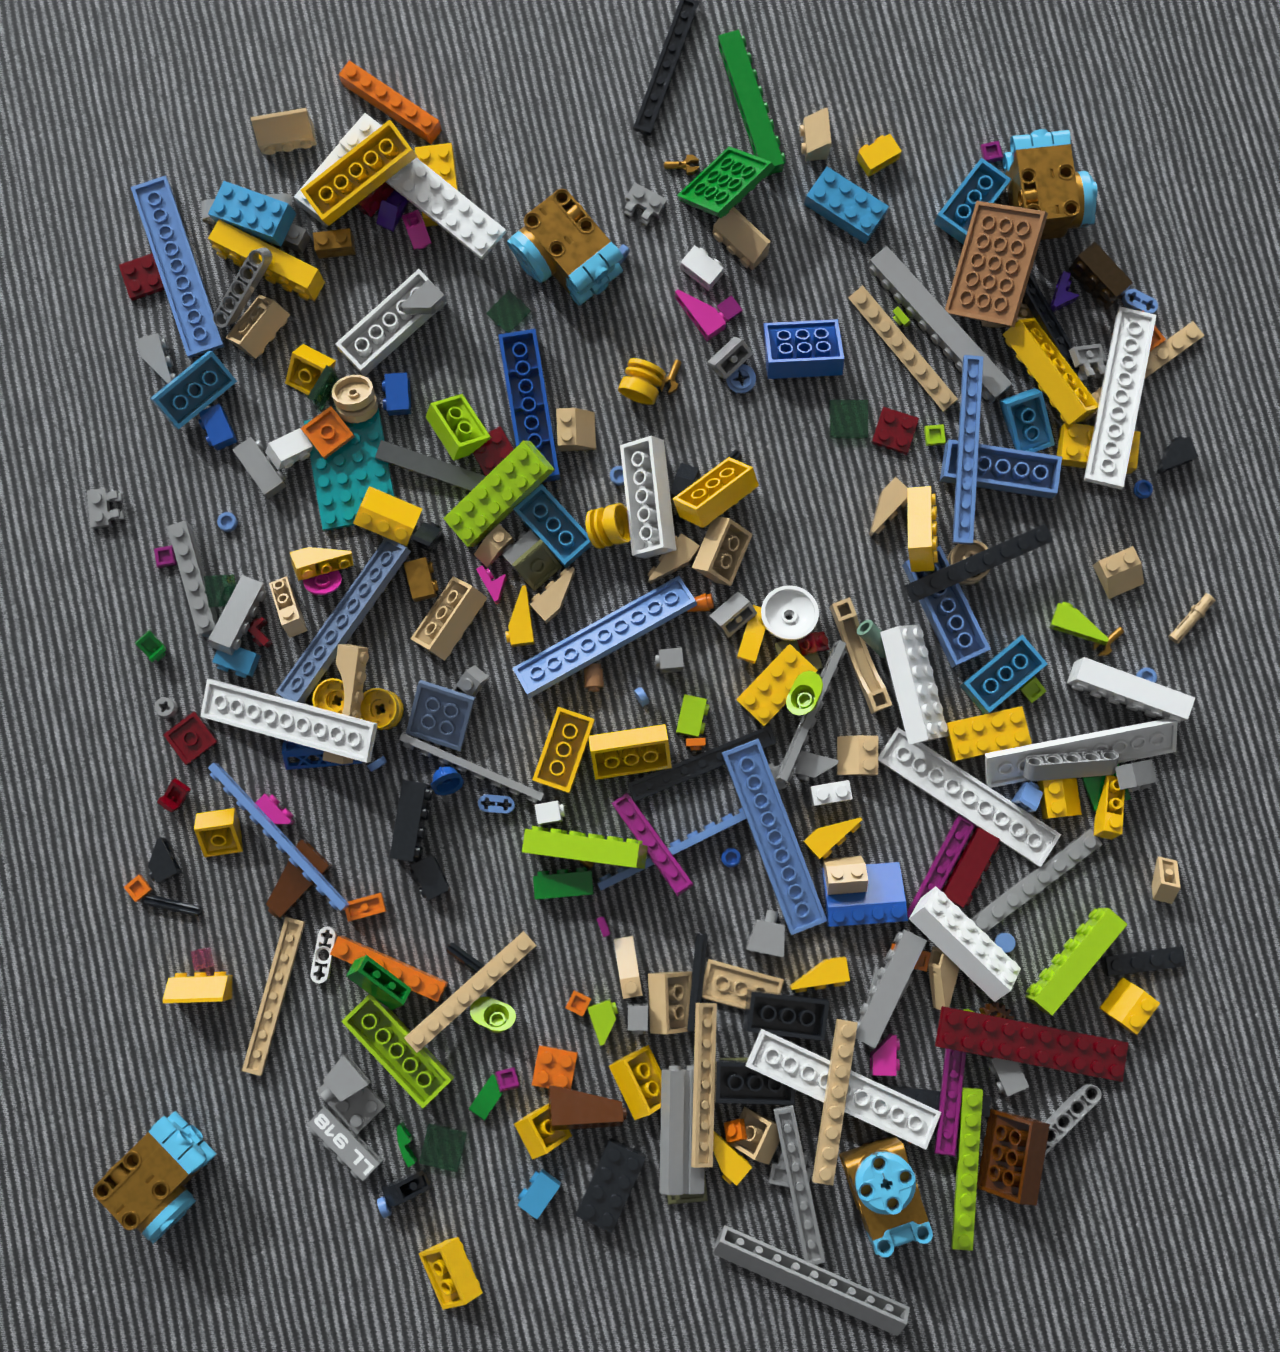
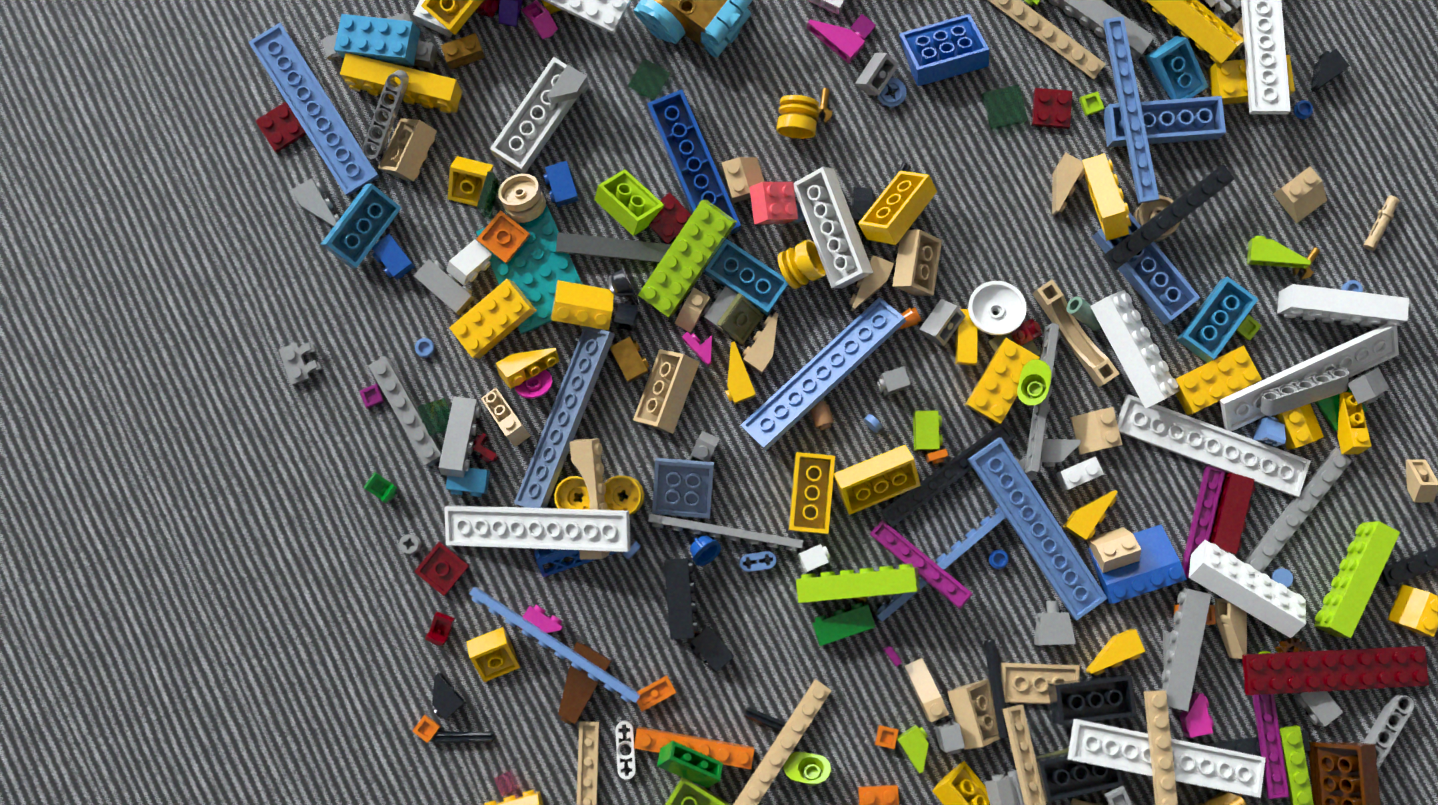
camera: 15 degrees left, 0 degrees up
none -> yellow brick [449,279,537,359]
none -> black piece [607,264,639,305]
none -> coral brick [749,182,798,225]

